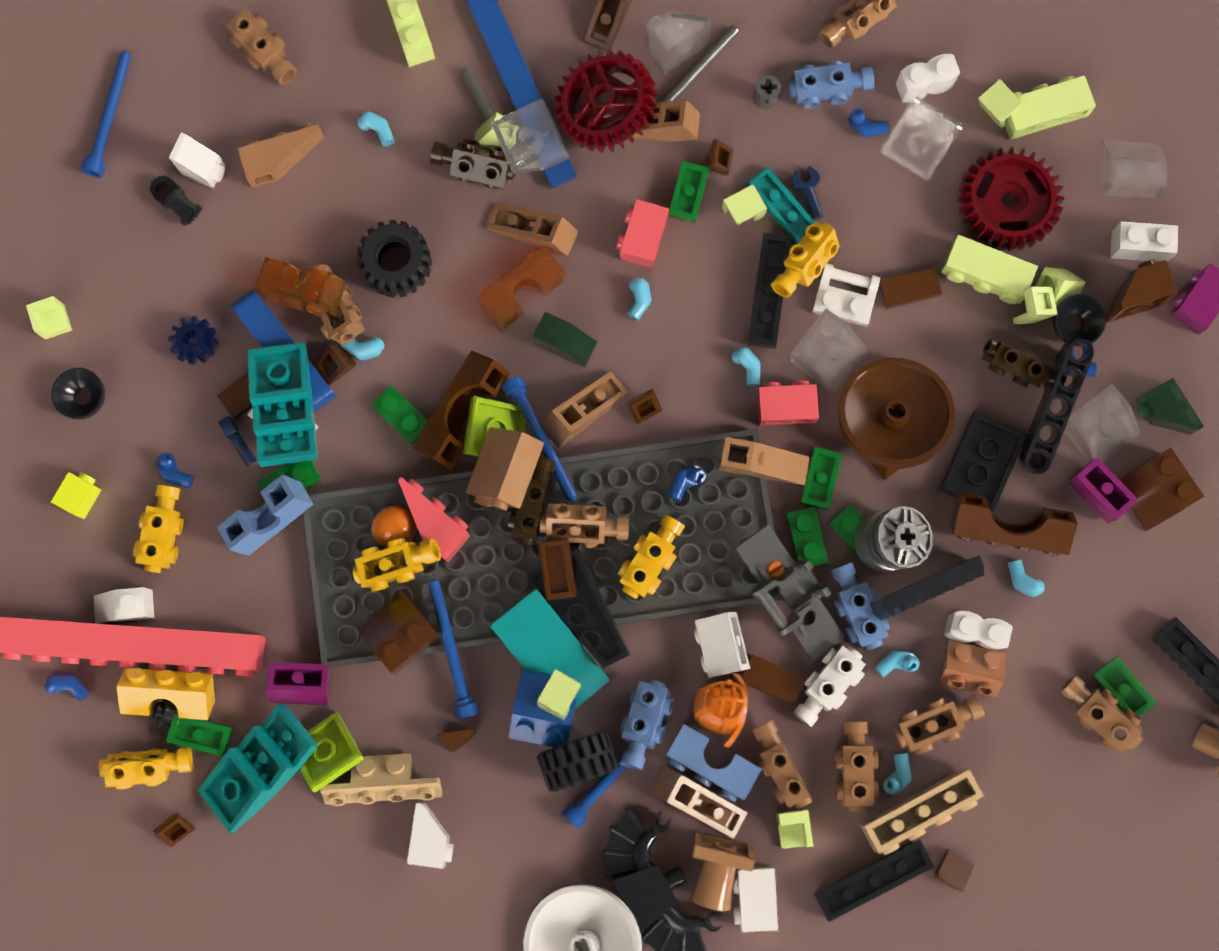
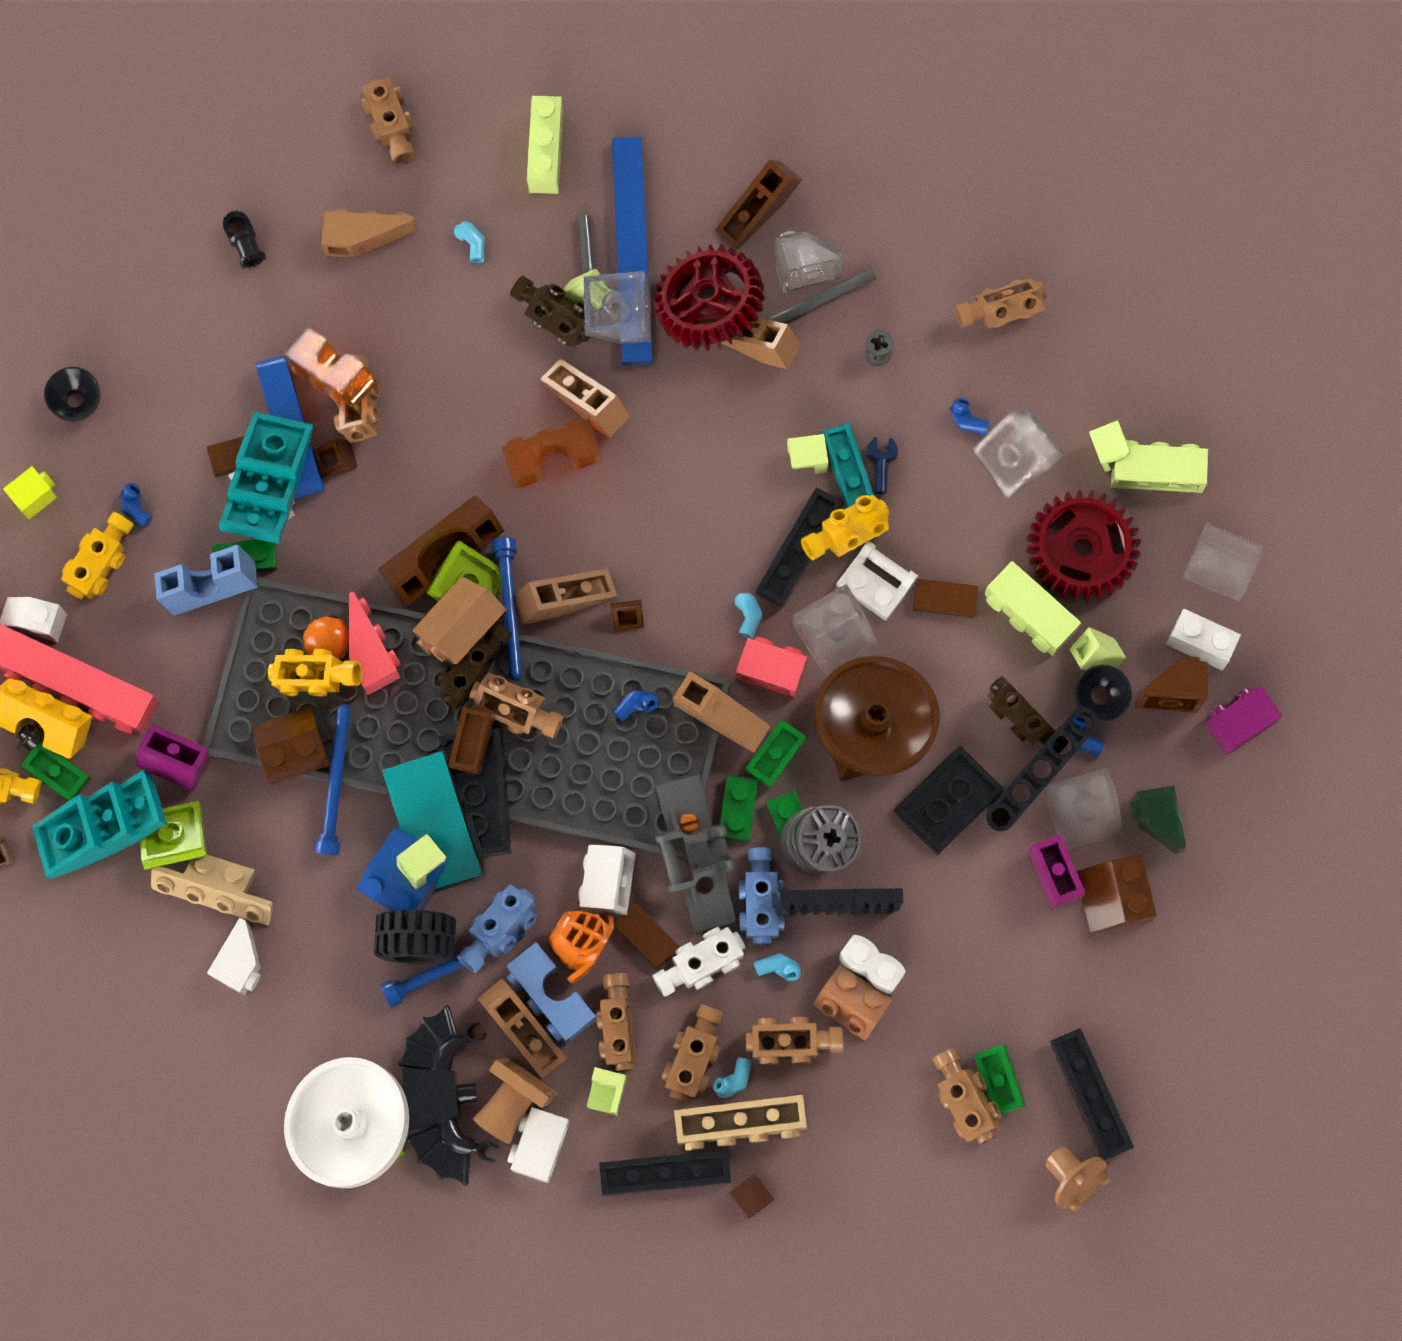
camera: 20 degrees right, 5 degrees down
yellowish green panel [26,296,72,340] -> none
blue piece [80,50,131,178] -> none
clear blue gear [168,316,218,365] -> none
white slope [169,133,225,189] -> none
dark blue bar [218,416,257,467] -> none
medium azure arm [340,337,384,361] -> none
black tyre [357,220,432,298] -> none
green plate [371,385,428,446] -> none
reddish brown slope [437,729,476,752] -> none
clear green slope [533,312,597,368] -> none
coral brick [616,199,669,269] -> none
yellow brick [618,514,685,599] -> none
medium azure arm [627,278,652,321] -> none
green plate [668,161,710,223] -> none
reddish brown slope [706,139,733,176] -> none
medium blue brick [788,61,875,109] -> none
white brick [895,54,960,103] -> none
reddish brown arch [951,493,1078,556] -> none
medium azure arm [1007,560,1045,597] -> none
yellowish green panel [1013,287,1057,324] -> none

